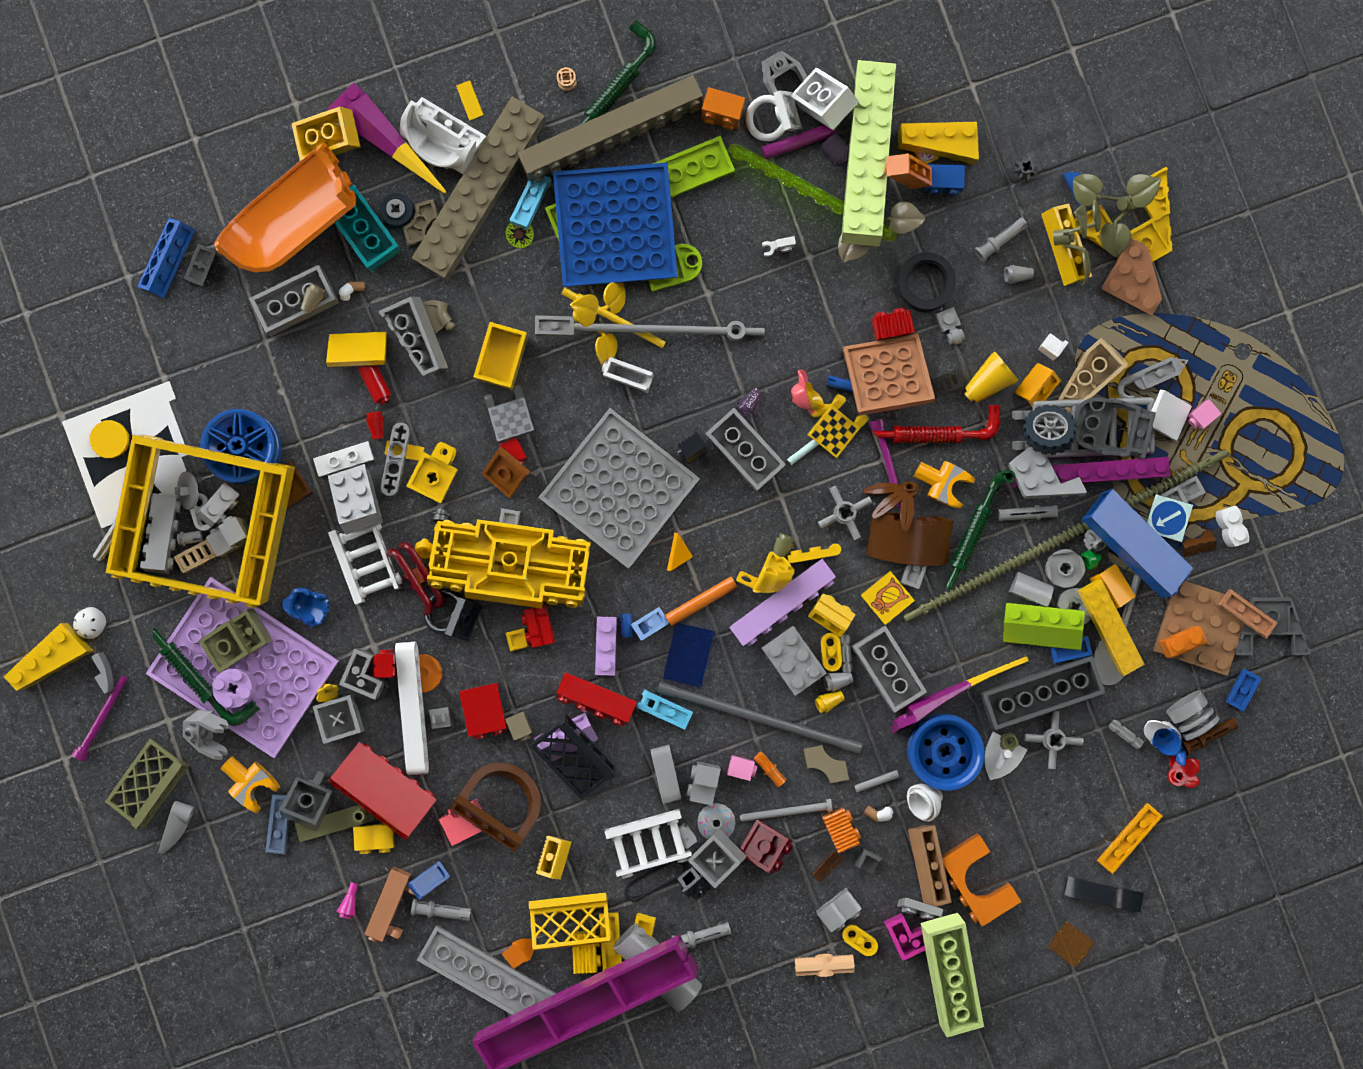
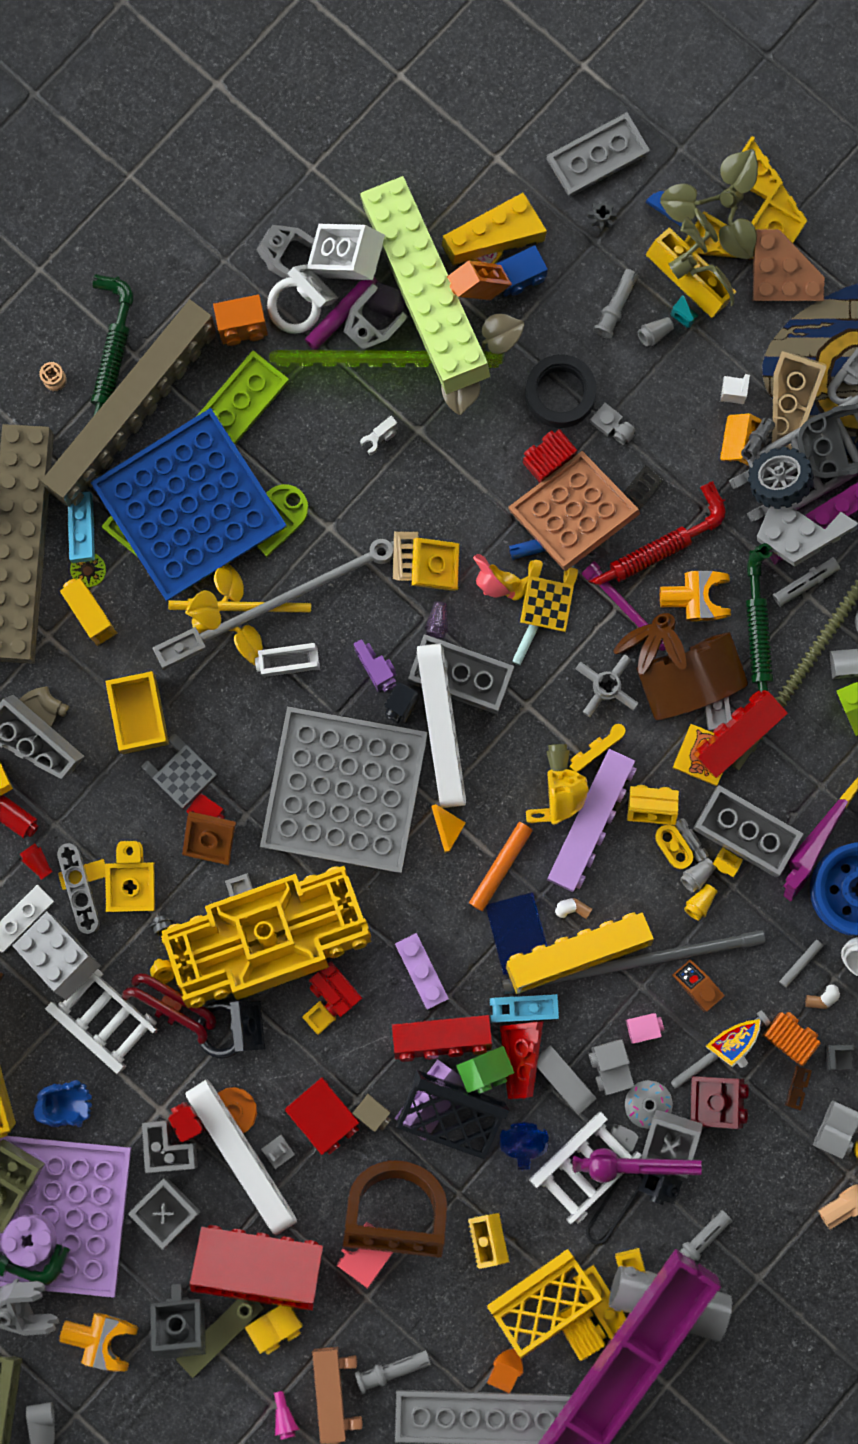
camera: 20 degrees left, 5 degrees down
sand blue tile [265,794,290,855] -> none
yellow plant [316,684,339,703] -> none
tile [408,861,450,900] -> none
blue pin [619,614,635,638] -> none
light blue slope [631,607,669,641] -> none
orange axle [754,752,787,788] -> none
light grey brick [761,626,827,696] -> none
dark tan tile [803,745,849,783] -> none
yellow cone [964,352,1018,402] -> none
none -> yellow window [60,578,117,646]
none -> light grey piece [344,284,408,349]
none -> medium lavender plate [354,639,396,693]
none -> tan slope [393,532,418,580]
none -> yellow tile [412,538,459,591]
none -> white beam [417,643,466,808]
none -> bright green brick [456,1046,515,1094]
none -> red wing [500,1021,543,1099]
none -> clear blue tile [500,1122,549,1170]
none -> yellow brick [506,912,654,994]
none -> light grey plate [547,113,650,197]
none -> arm [555,898,592,919]
none -> magenta piece [572,1148,702,1183]
none -> teal slope [671,295,698,328]
none -> dark orange slope [672,959,725,1012]
none -> red brick [693,690,788,778]
none -> shield [706,1019,761,1068]
none -> yellow plate [713,847,743,877]
none -> dark grey pin [741,418,775,461]

